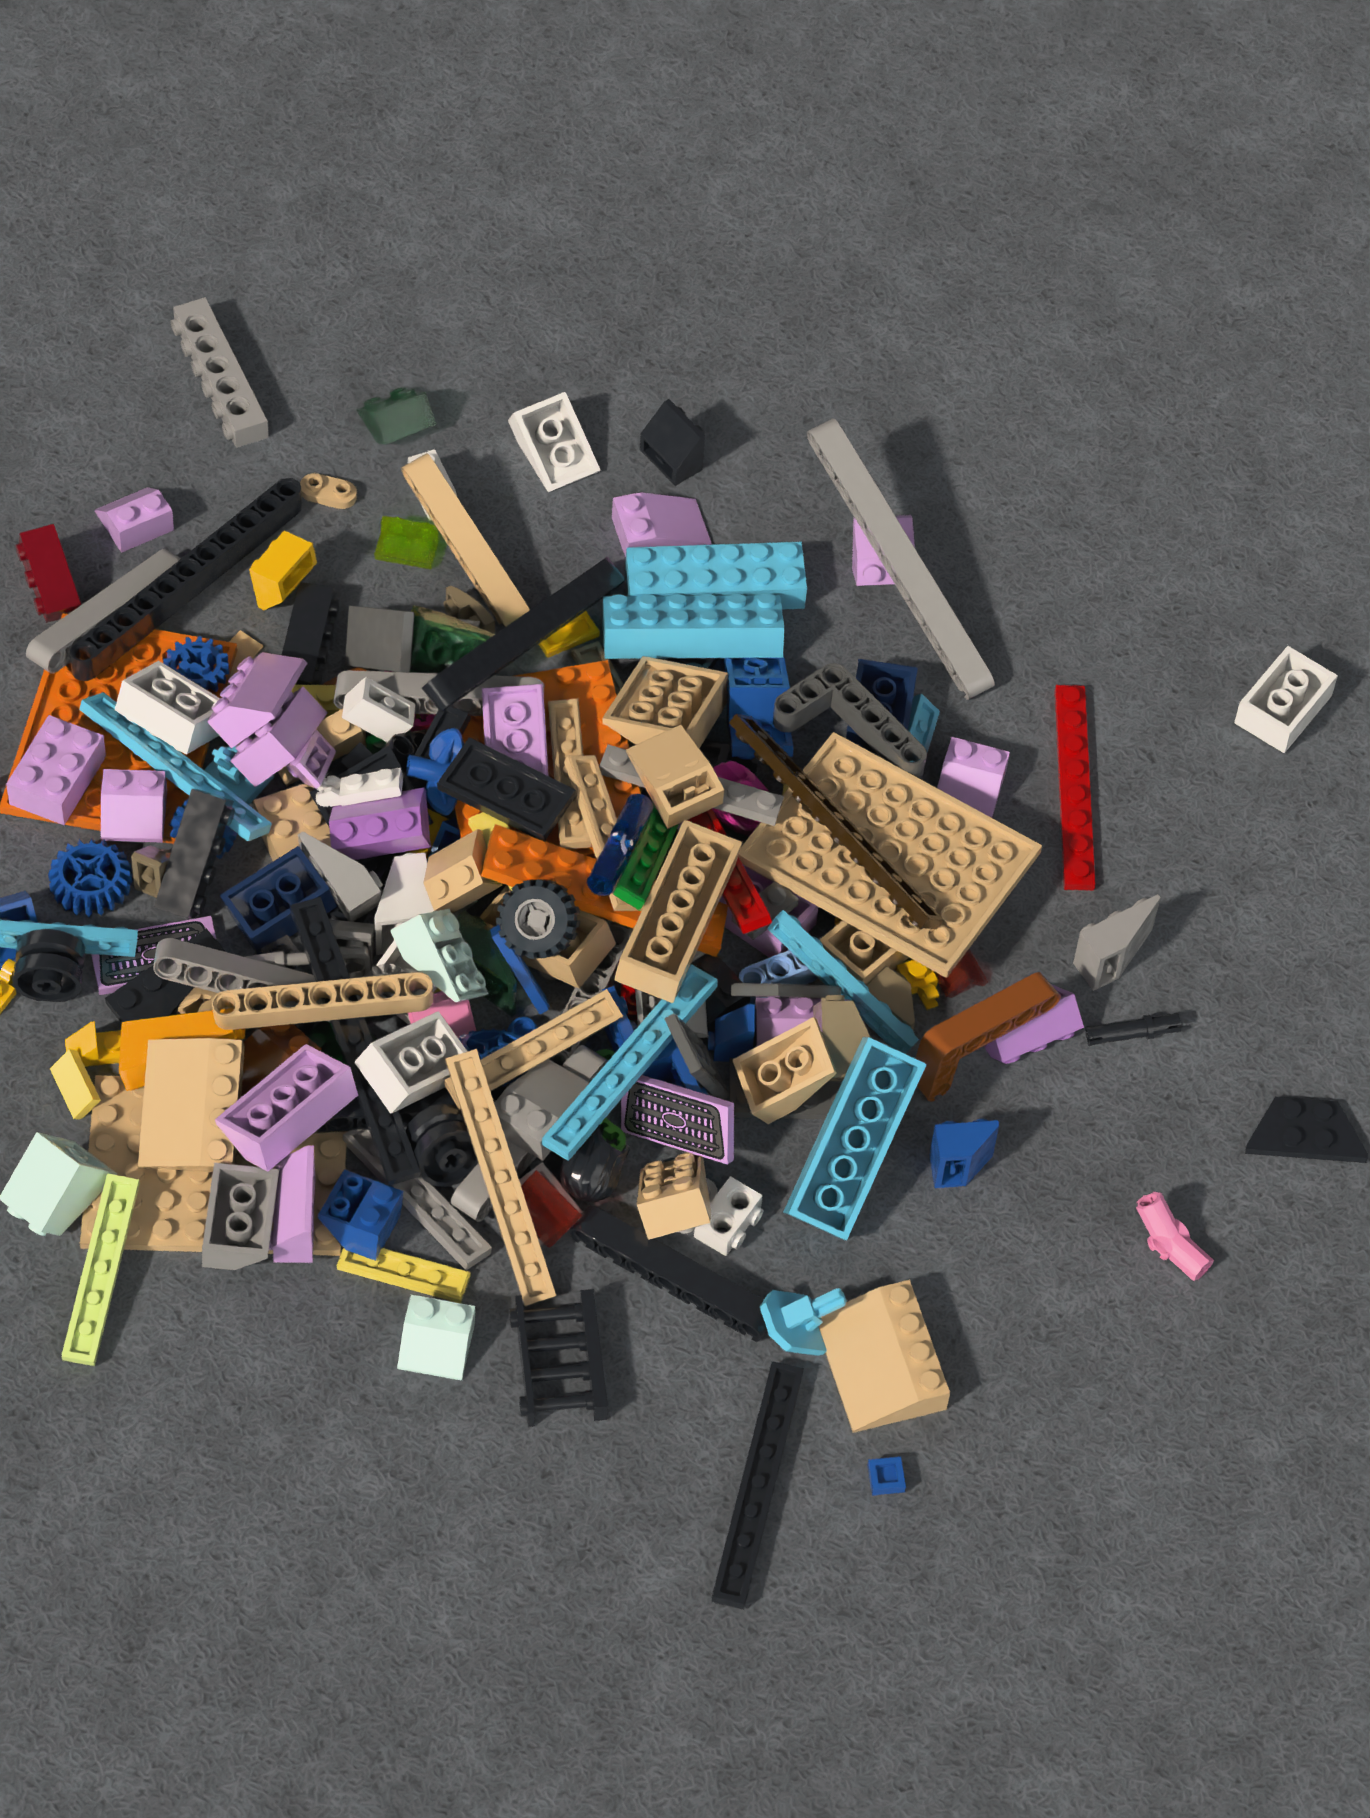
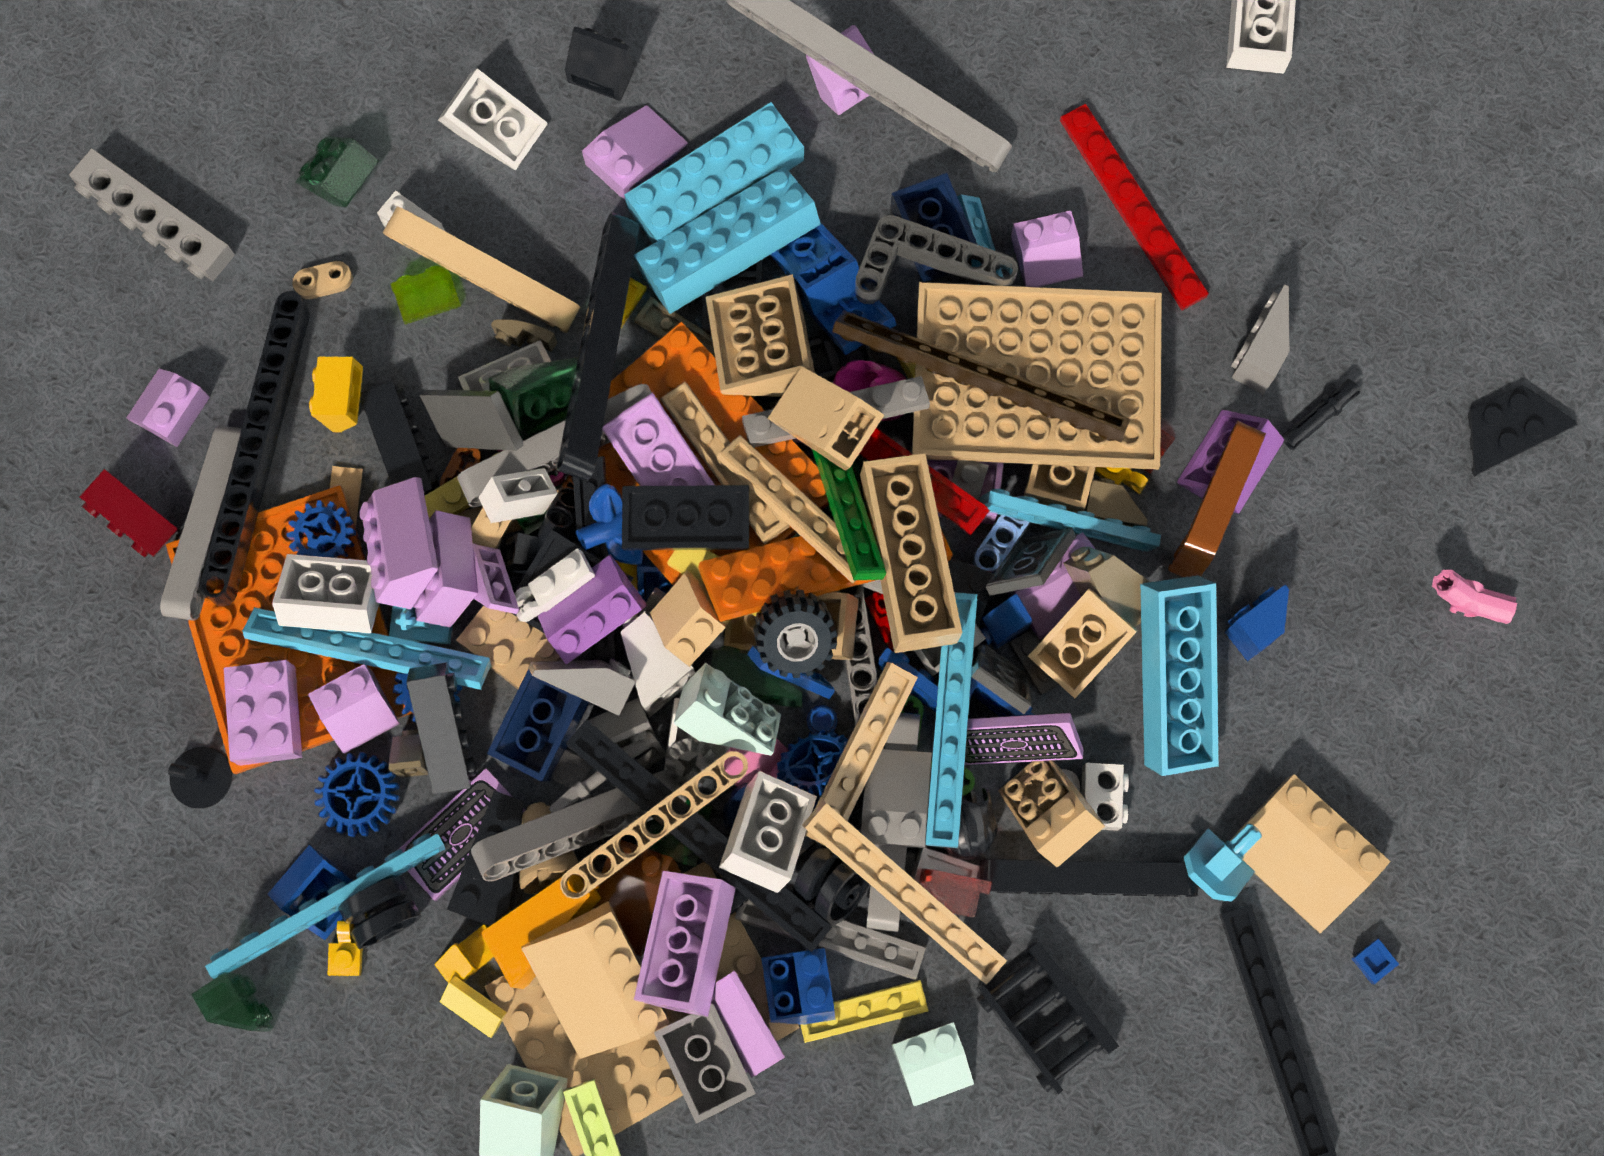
camera: 25 degrees left, 20 degrees up
clear blue piece [587,794,653,896] -> none

